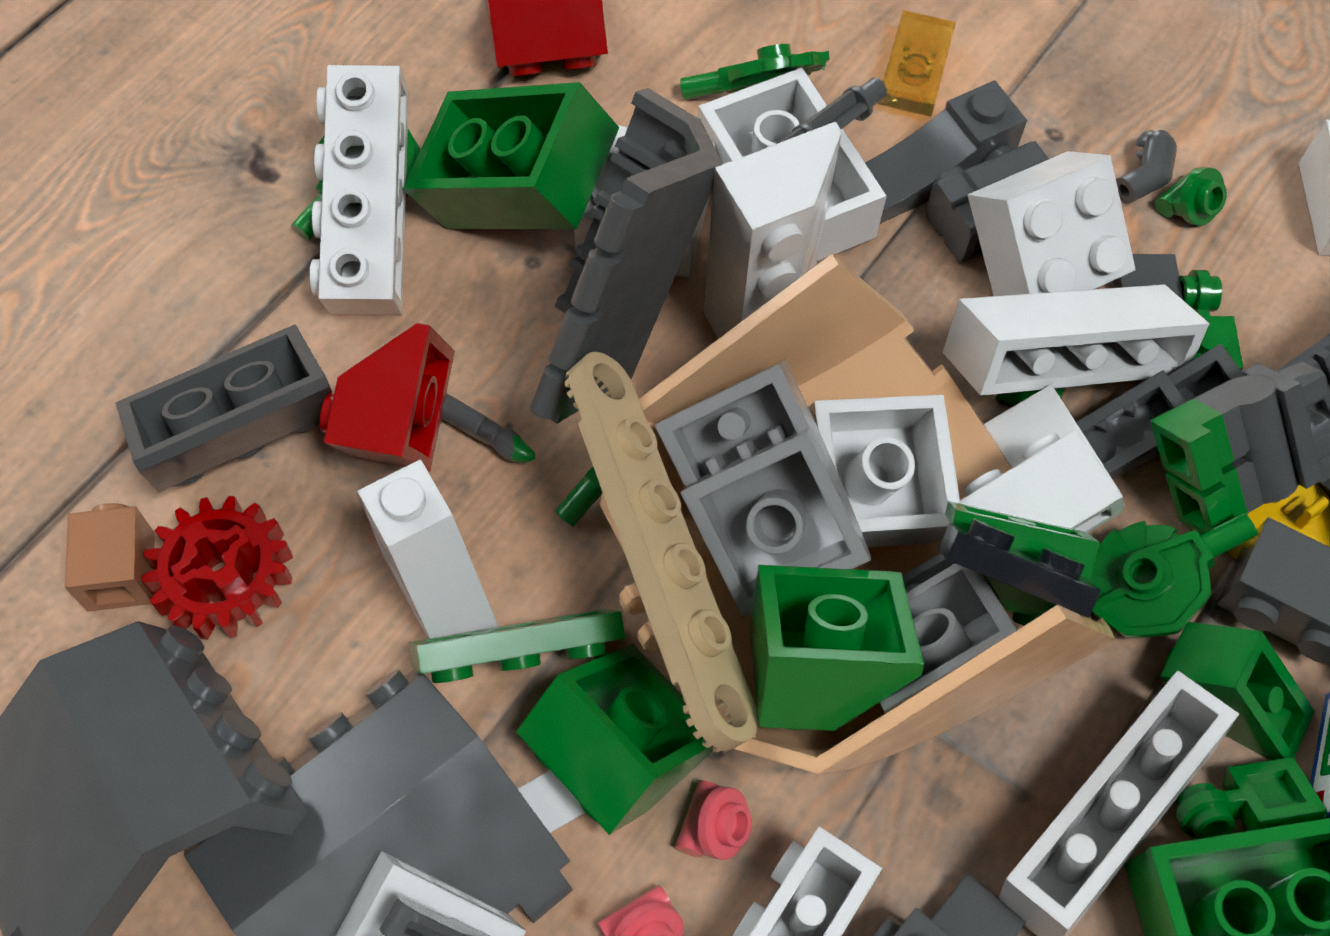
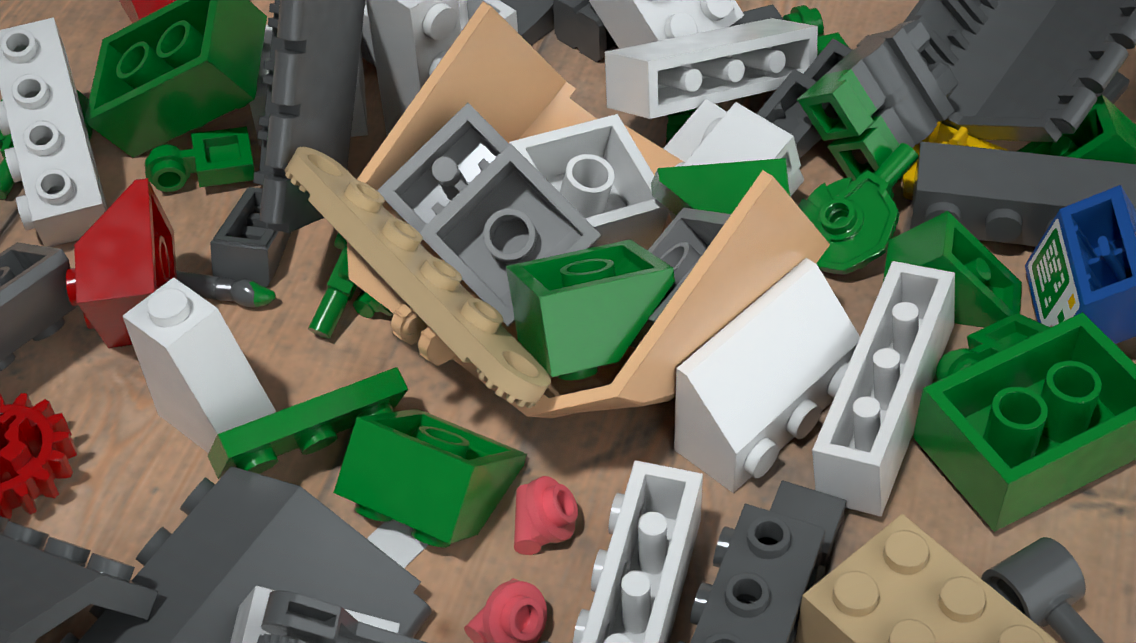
camera: 15 degrees left, 15 degrees down
black plate [938,519,1101,618] -> none
none -> green plate [144,126,255,192]
none -> dark grey slope [210,187,291,287]
none -> white slope [674,258,860,493]

